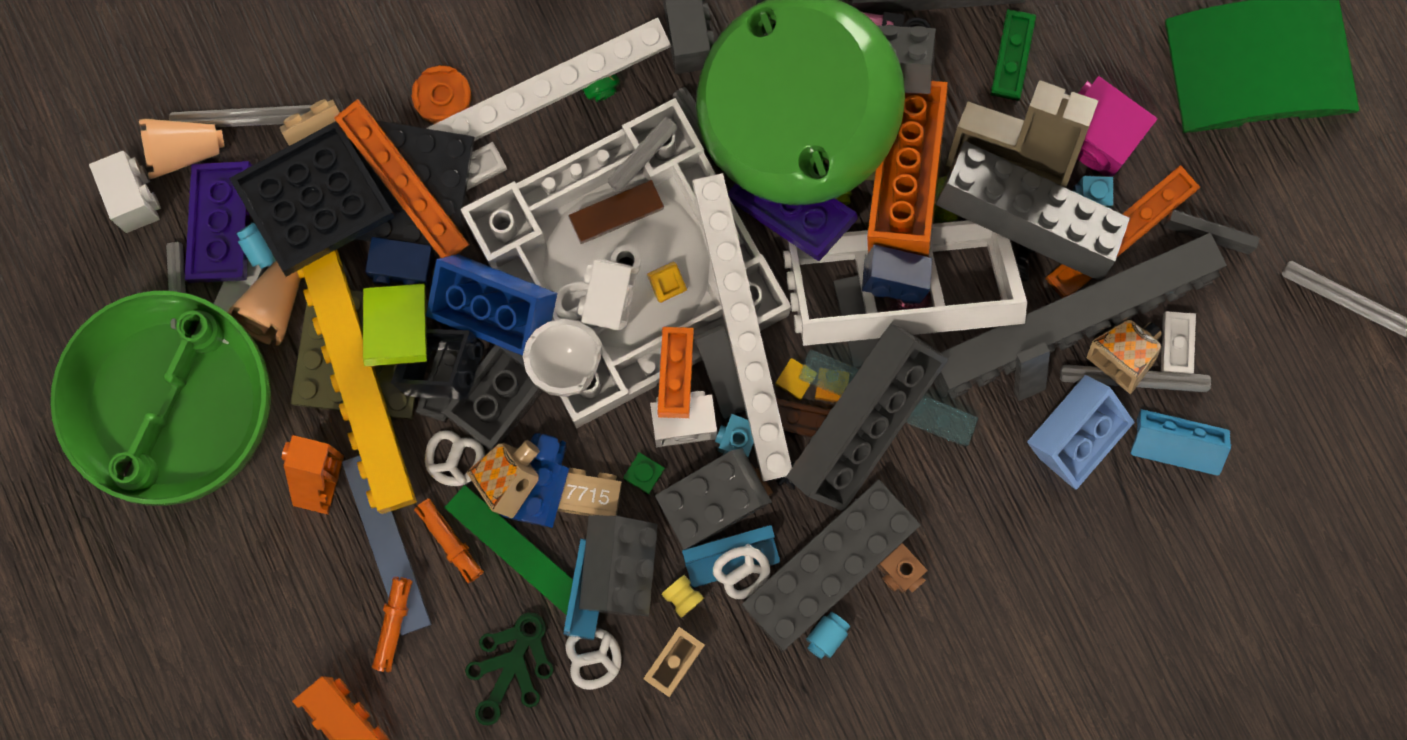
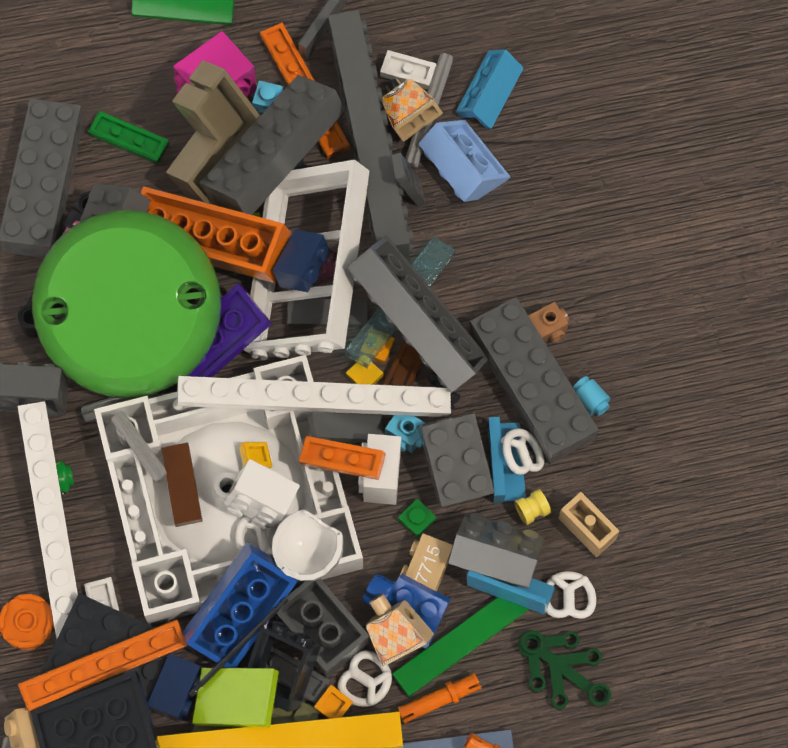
camera: 75 degrees left, 10 degrees down
none -> black piece [189,597,289,697]
none -> light orange plate [314,685,353,719]

